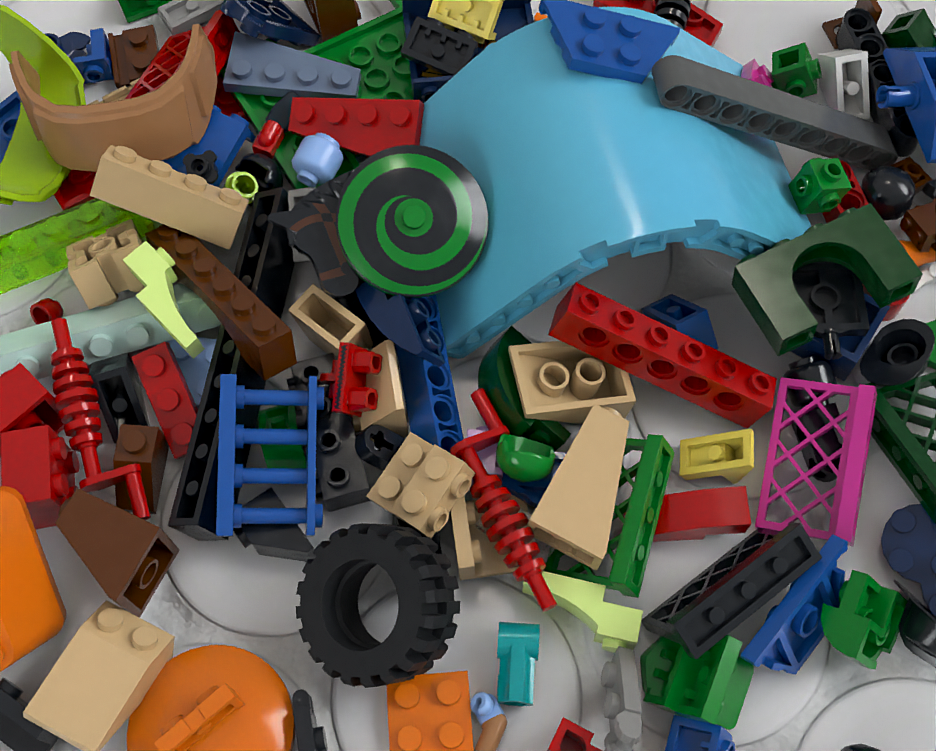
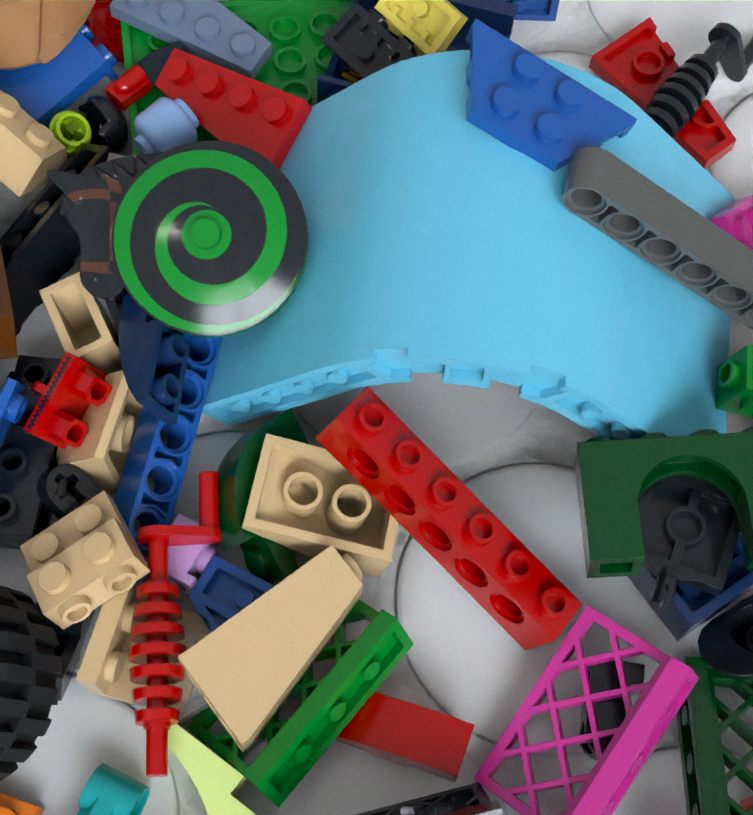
camera: 20 degrees right, 0 degrees up
black plate [183,150,218,184] -> none
green hair [496,434,556,482] -> none
blue slope [641,294,719,350] -> none
light yellow slope [679,428,754,484] -> none
black head [783,355,837,408] -> none

